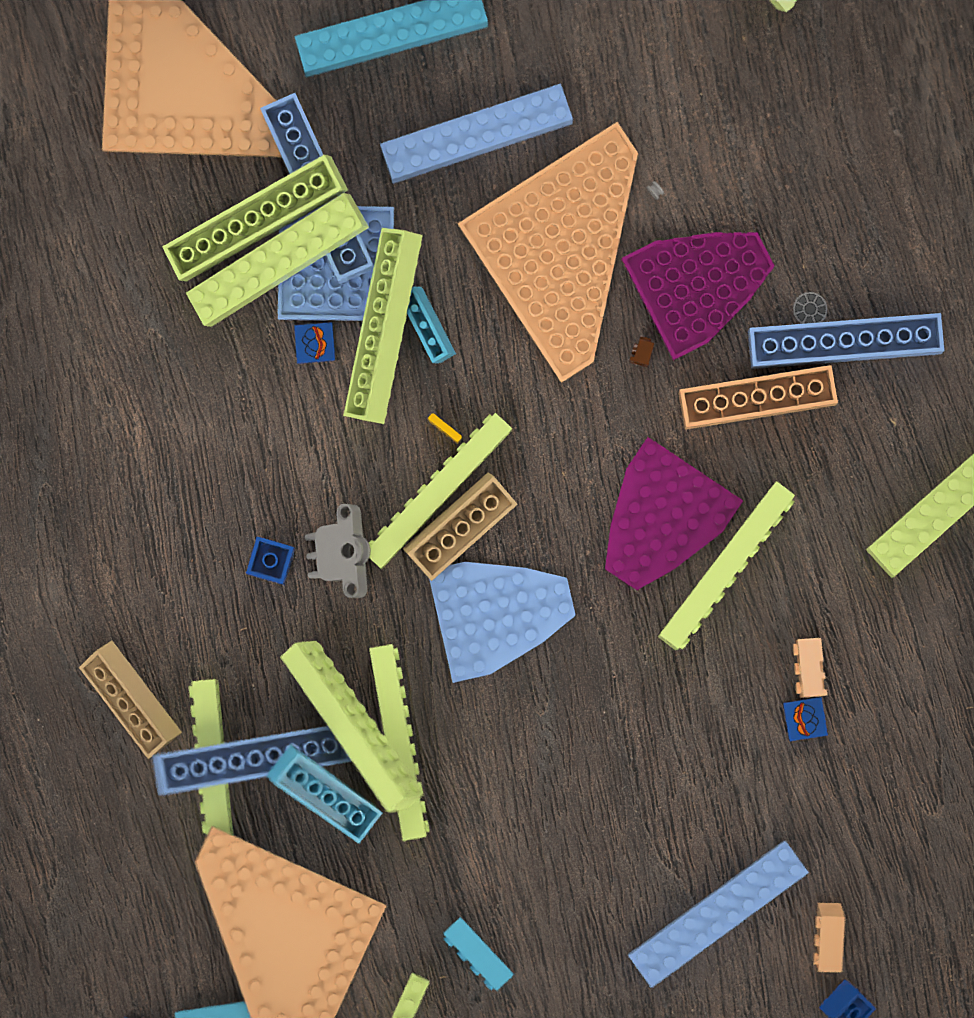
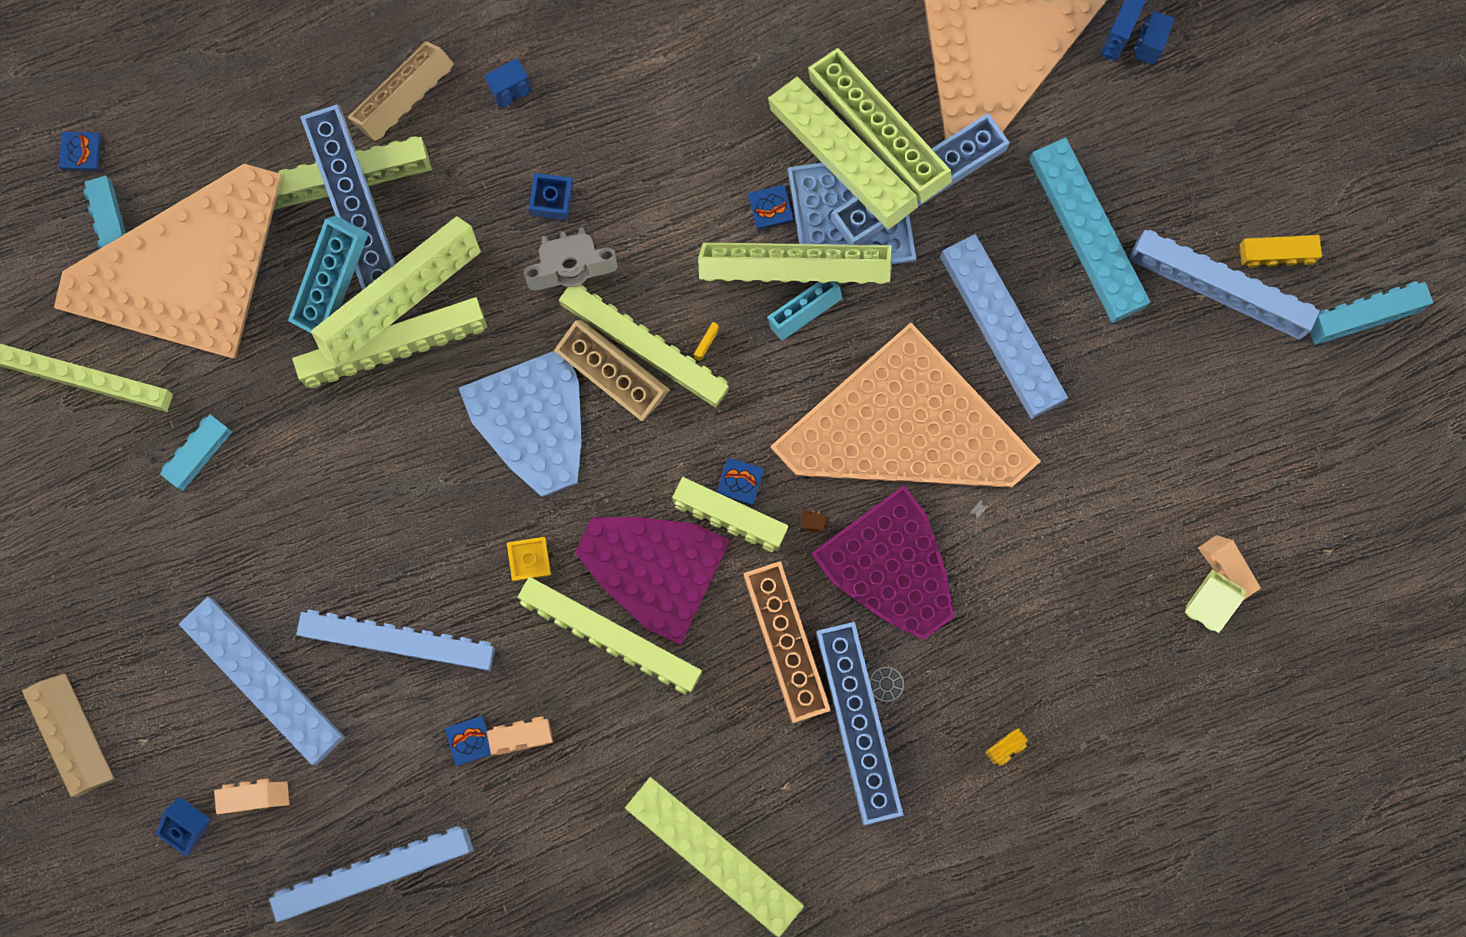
camera: 80 degrees right, 5 degrees down
none -> light blue brick [269,826,474,922]
none -> light blue brick [296,610,495,671]
none -> blue brick [484,58,531,107]
none -> yellow plate [507,537,551,581]
none -> yellowish green brick [672,477,788,553]
none -> blue tile [717,458,764,506]
none -> yellow brick [985,729,1028,766]

